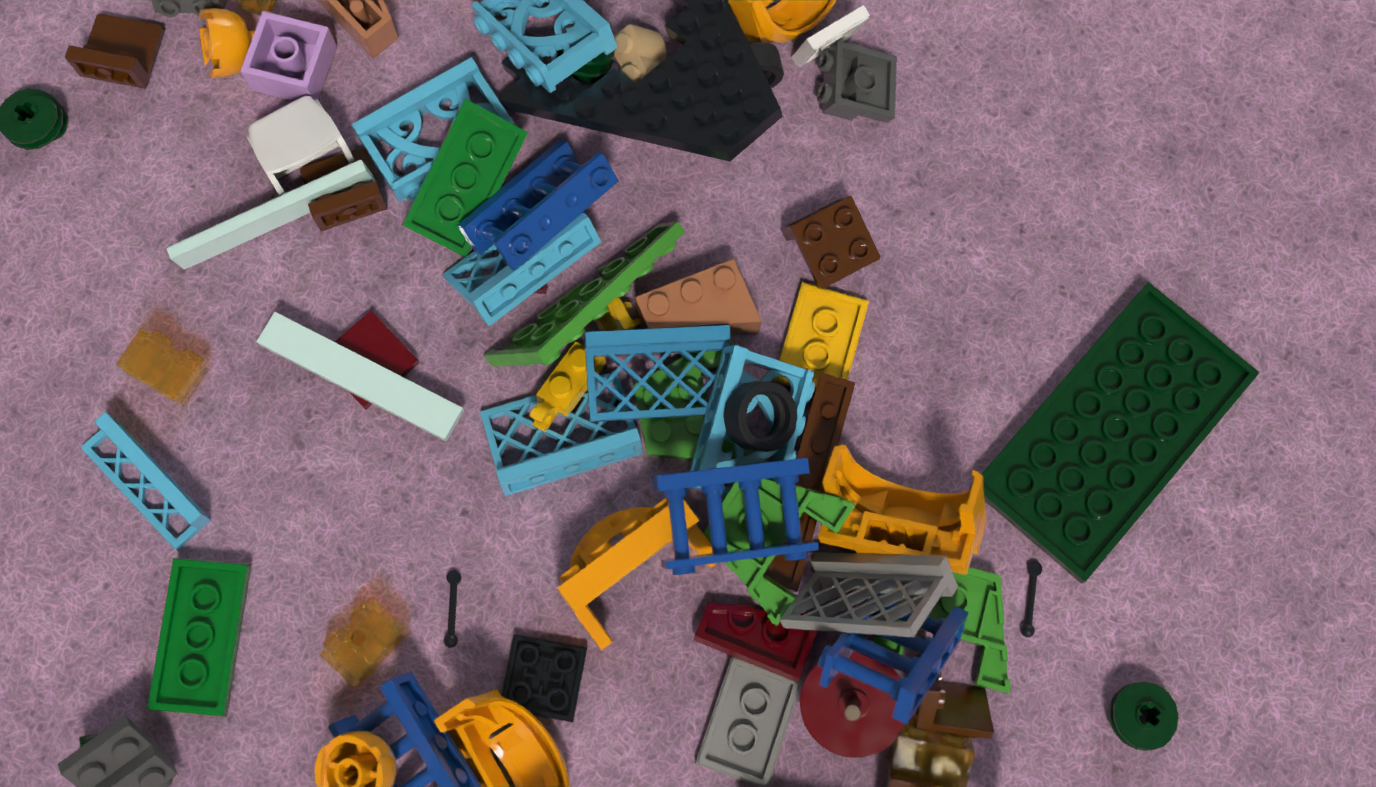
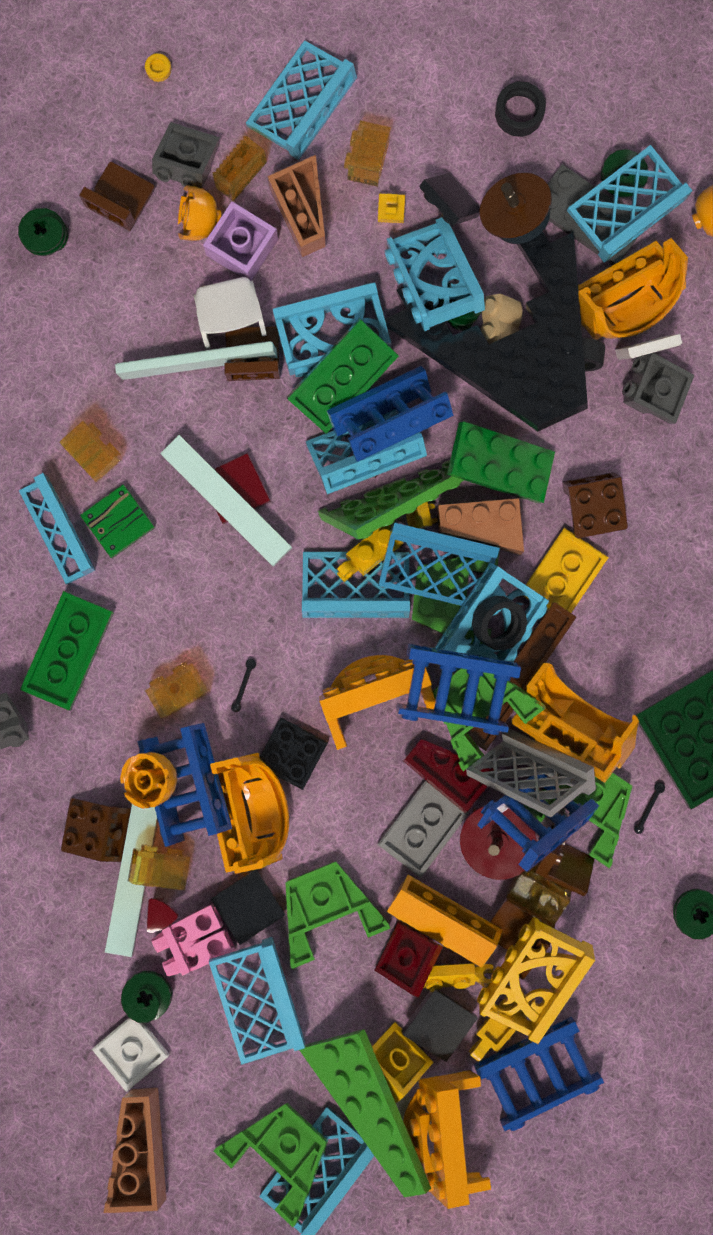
camera: 25 degrees right, 10 degrees up
none -> green tile [80,485,155,559]
none -> green plate [447,421,555,503]

